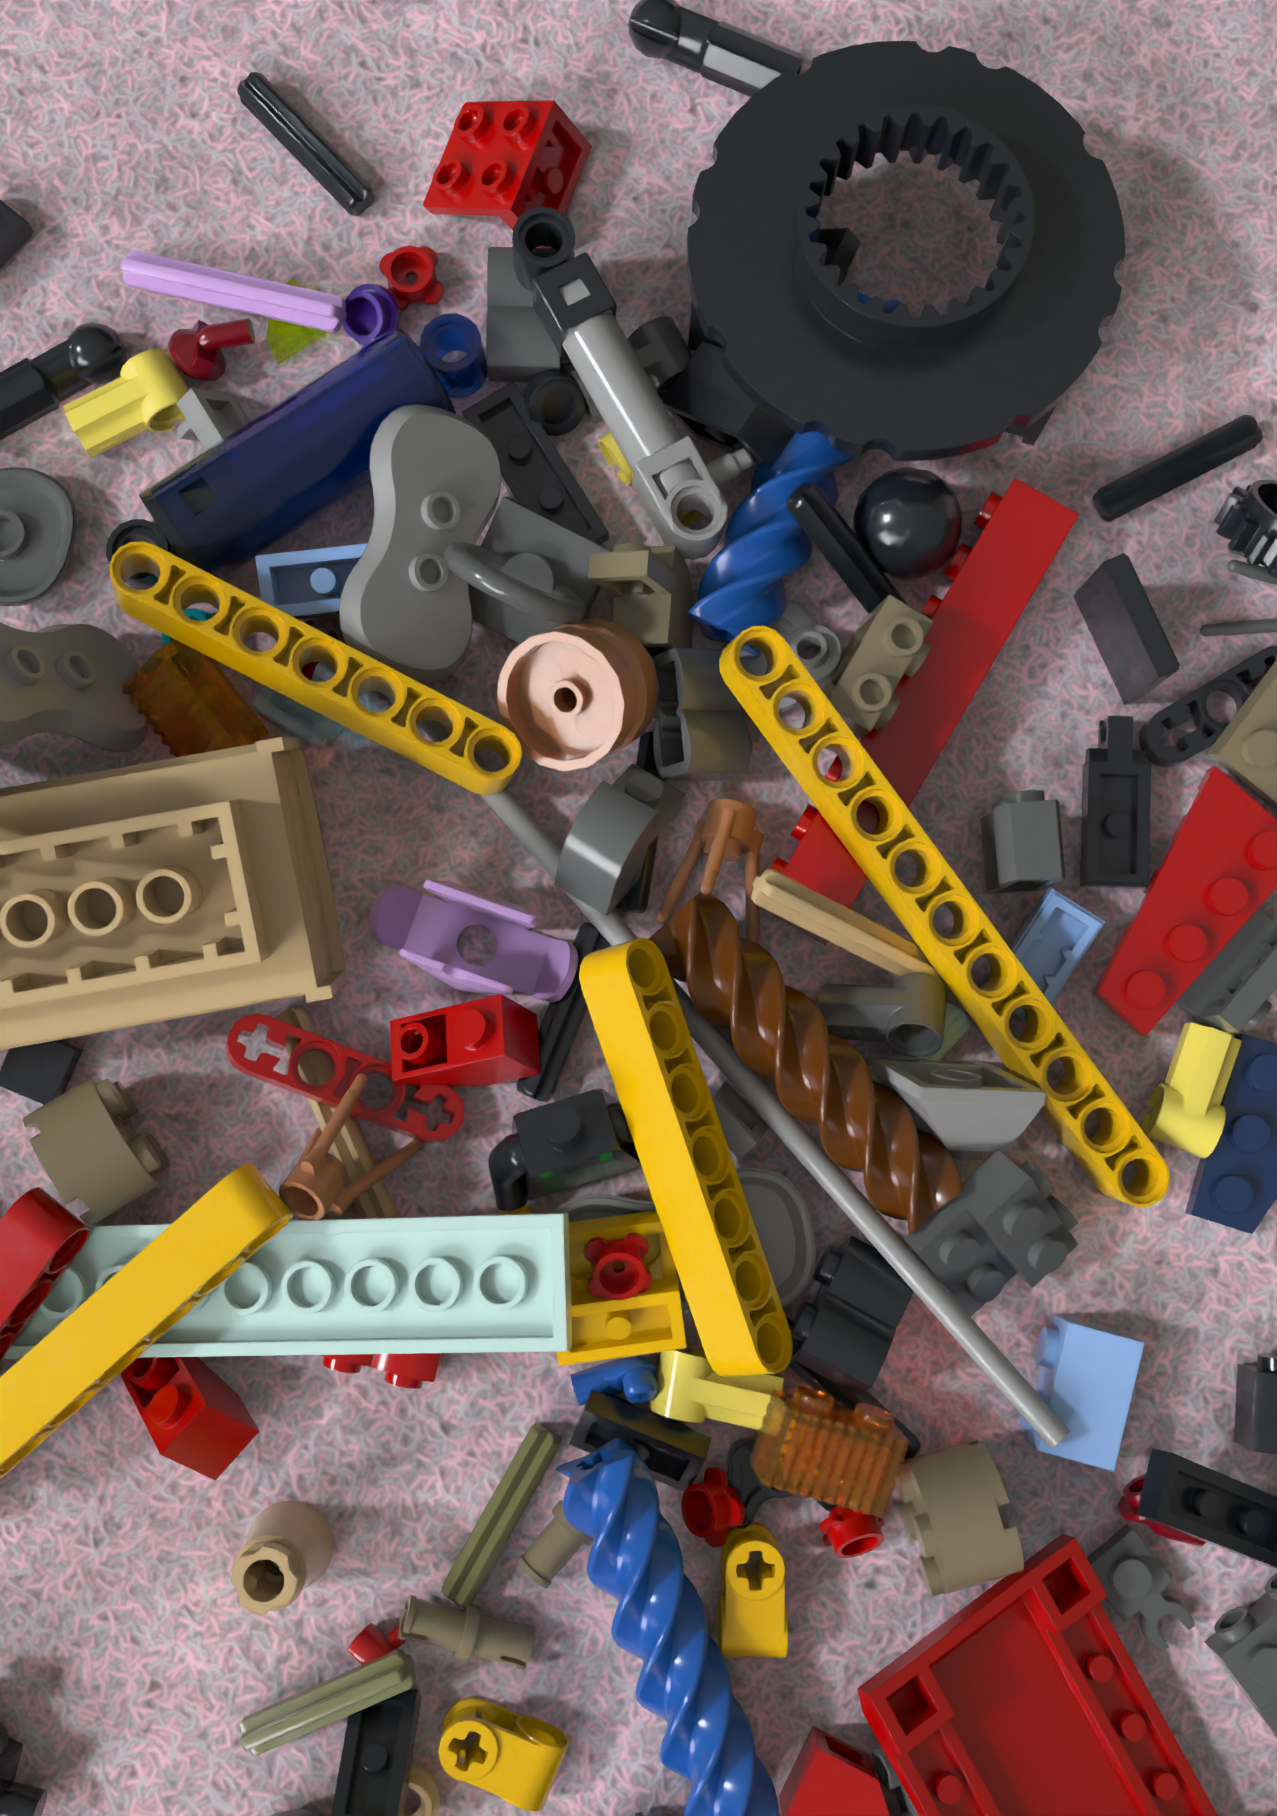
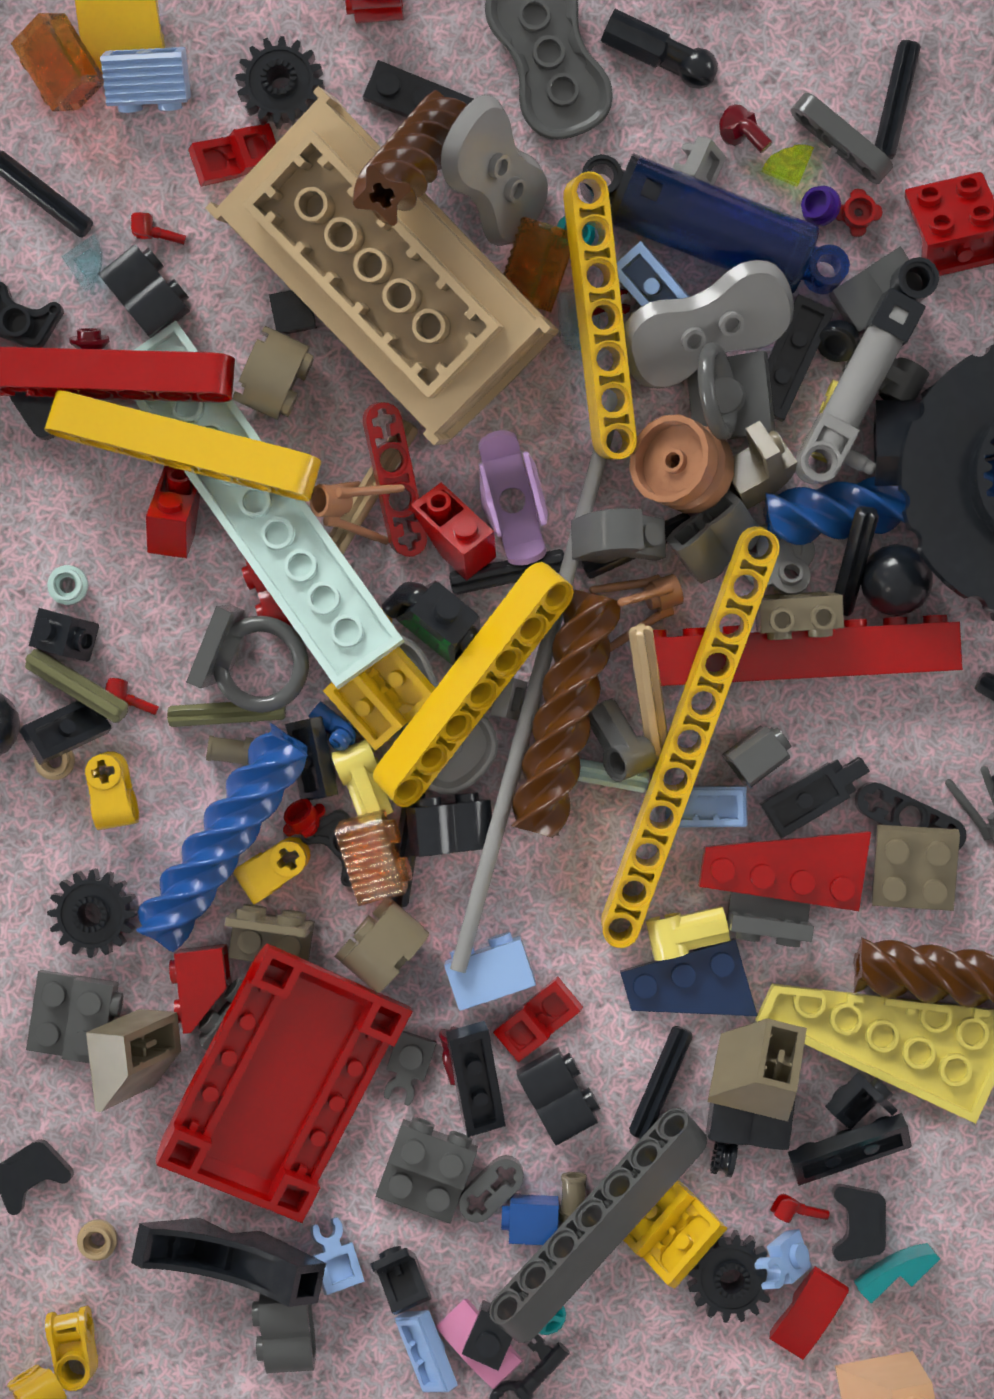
camera: 60 degrees right, 5 degrees up
light yellow piece [63,349,189,458] -> none
lavender axle [121,250,347,333] -> none
tan plant [231,1501,334,1615] -> none
dark tan pin [398,1595,535,1670] -> none
red plate [584,1233,652,1300] -> none
red plate [819,1500,884,1558] -> none
light grey slope [871,1058,1046,1161] -> none
dark grey plate [904,1150,1078,1317] -> none
black tile [1073,553,1180,705] -> none
none -> black bracket [28,608,99,662]
none -> light aqua plate [47,565,88,605]
none -> dark grey tile [186,604,309,713]
none -> dark tan bracket [225,904,315,962]
none -> red slope [493,976,583,1063]
none -> dark grey beam [790,93,893,184]

